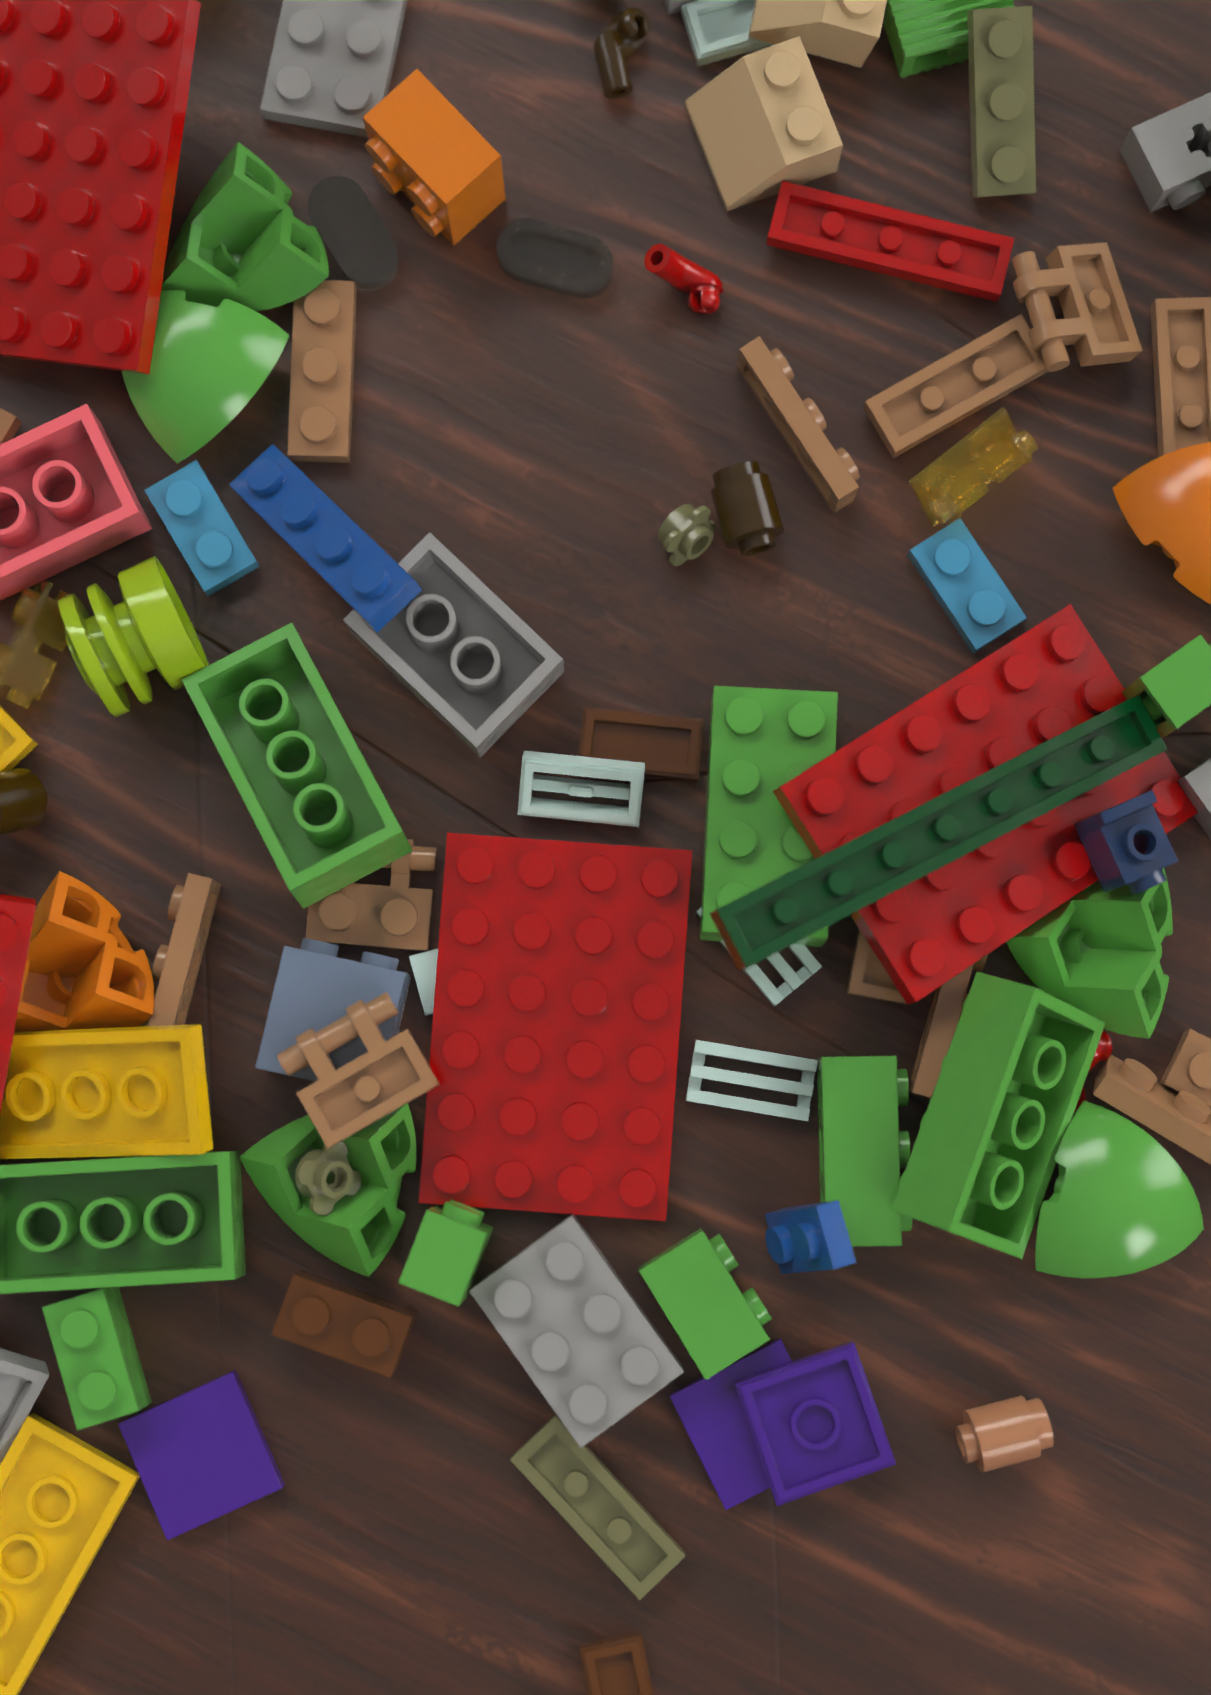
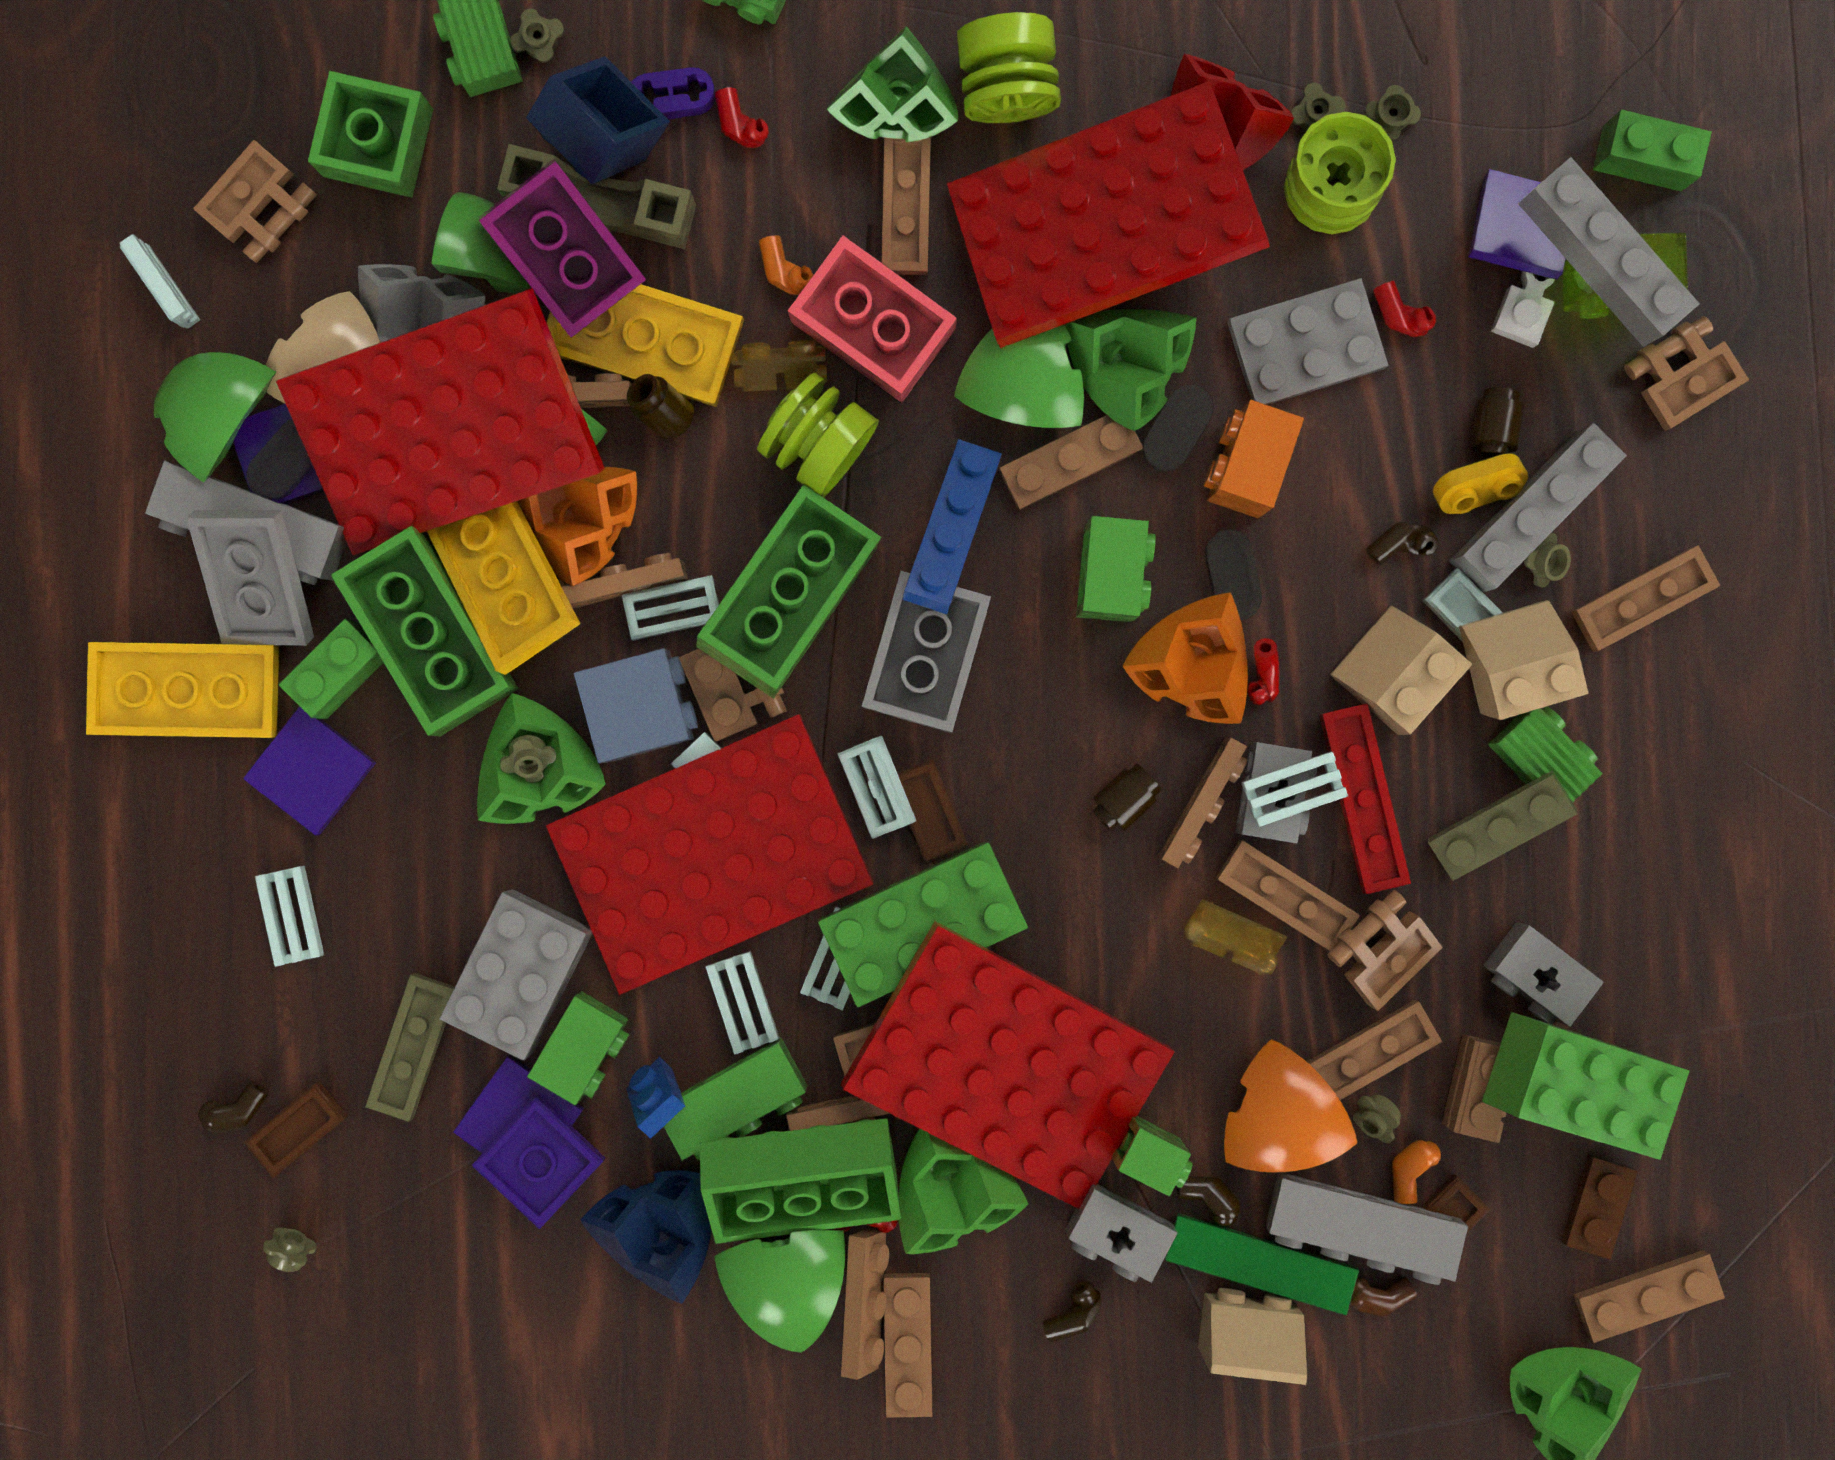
camera: 55 degrees right, 5 degrees up
dark azure plate [144,460,260,597] -> none
reddish brown brick [271,1269,418,1378] -> none
medium nougat plate [277,991,440,1149] -> none
bright green brick [399,1199,494,1306] -> none
olive plate [658,504,717,566] -> none
dark green plate [709,694,1168,971] -> none
dark azure plate [907,518,1027,654] -> none
nougat brick [955,1395,1054,1473] -> none
dark blue brick [1074,790,1178,895] -> none
none -> light aqua tile [255,865,324,967]
none -> dark blue brick [580,1170,712,1304]
none -> light aqua tile [622,575,719,641]
none -> bright green brick [1076,516,1155,622]
none -> orange brick [1123,592,1248,724]
none -> light grey brick [1235,742,1317,843]
none -> light aqua tile [1241,752,1348,827]

